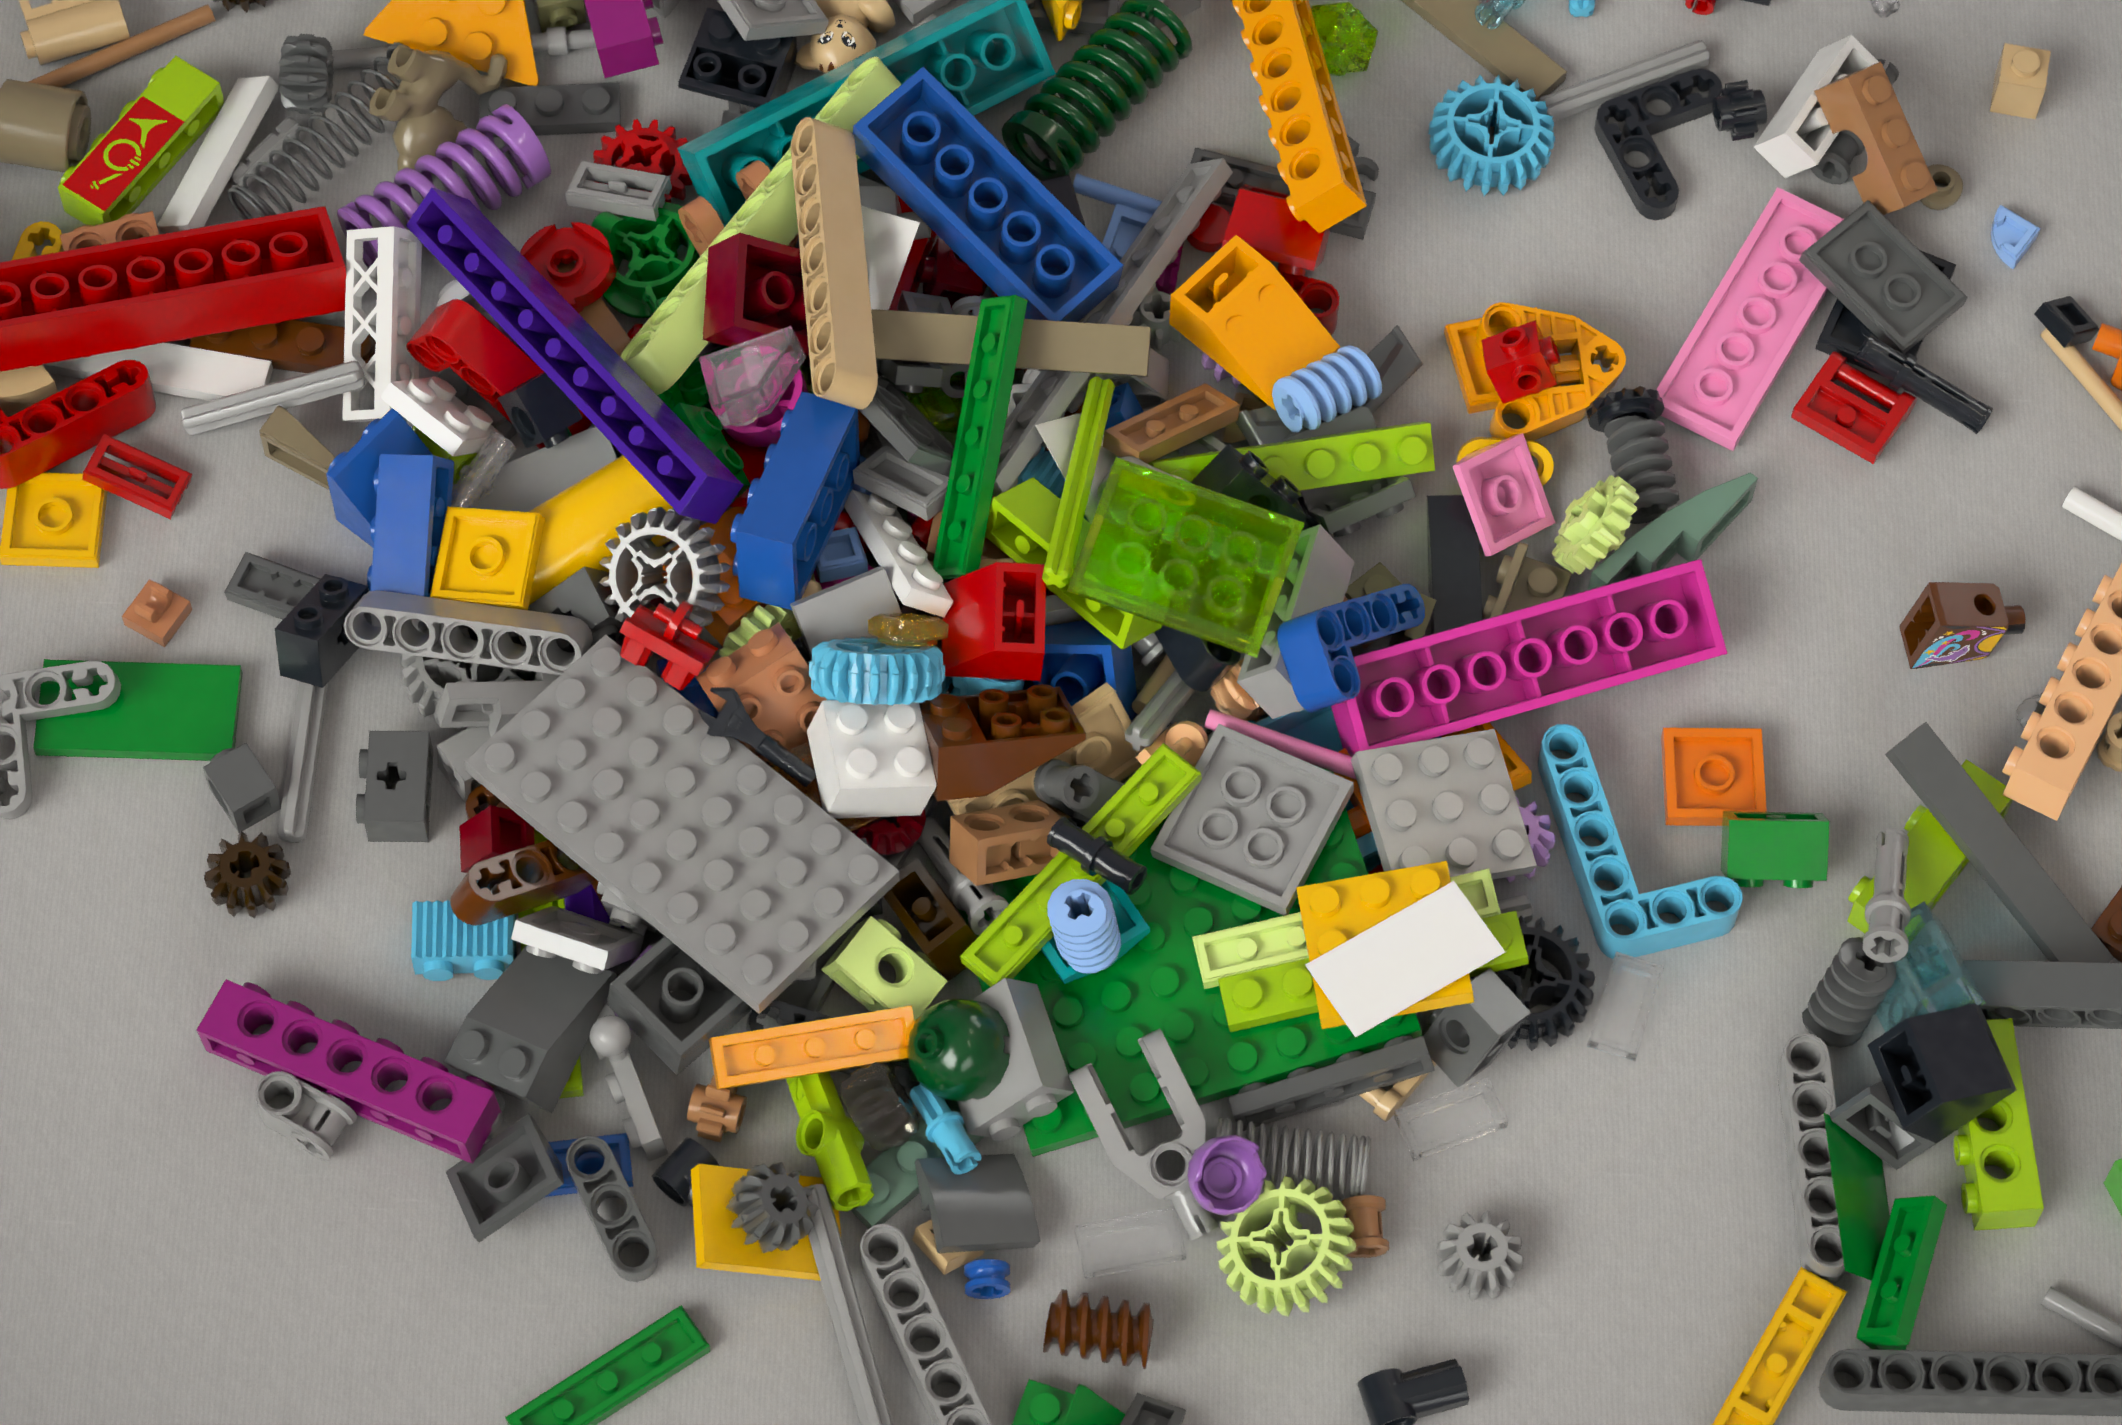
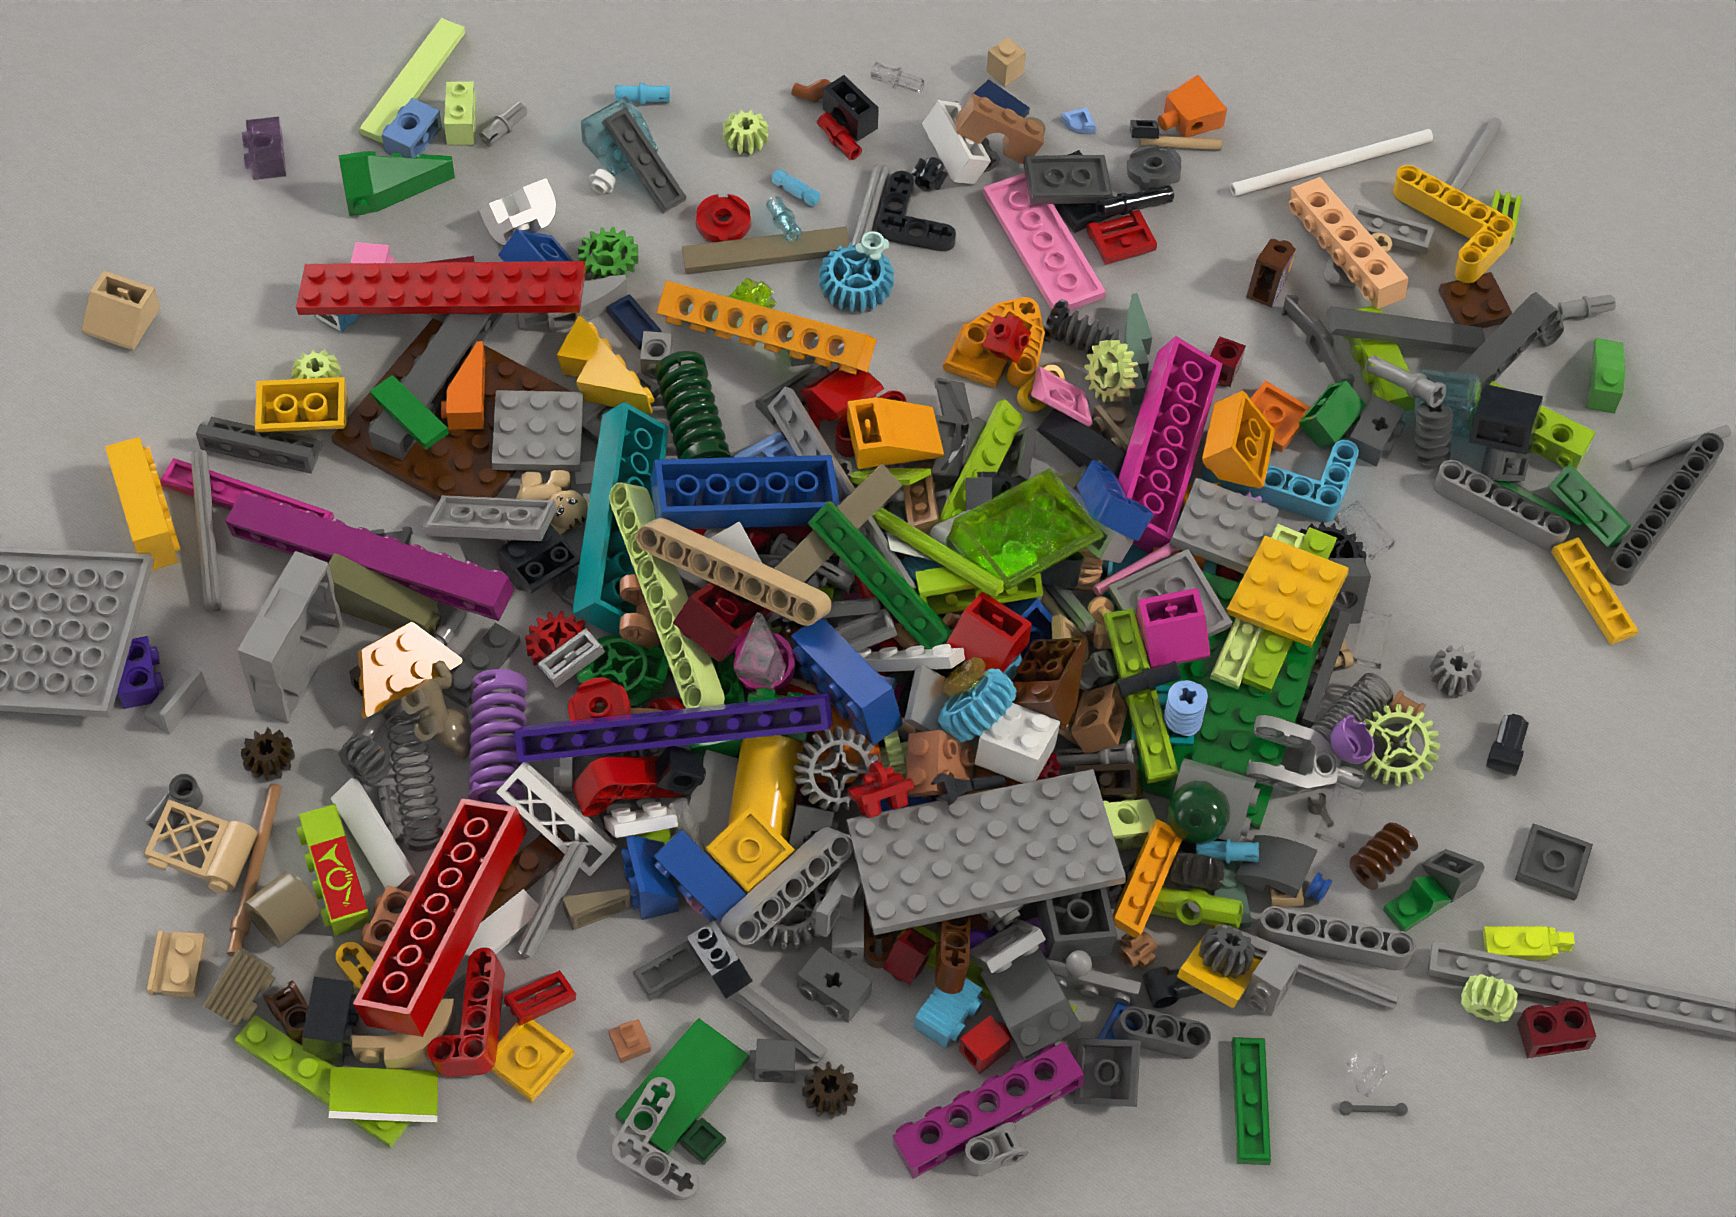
camera: 55 degrees left, 5 degrees down
light blue piece [1272,345,1382,432] -> none
white sticker [1305,881,1505,1037] -> none
none -> dark green tile [679,1117,726,1165]
none -> lime window [850,468,931,485]
none -> light aqua plate [856,231,889,260]
none -> red brick [959,1016,1011,1074]
none -> dark blue tile [973,79,1030,118]
none -> dark grey plate [1127,145,1181,191]
none -> dark pink slope [1136,588,1210,669]
none -> light orange slope [1202,391,1275,489]
none -> dark red brick [1210,336,1246,387]
none -> light grey brick [1244,944,1300,1016]
none -> dark grey plate [1282,295,1355,387]
none -> clear smoke hand [1307,793,1334,828]
none -> dark grey brick [1349,395,1406,467]

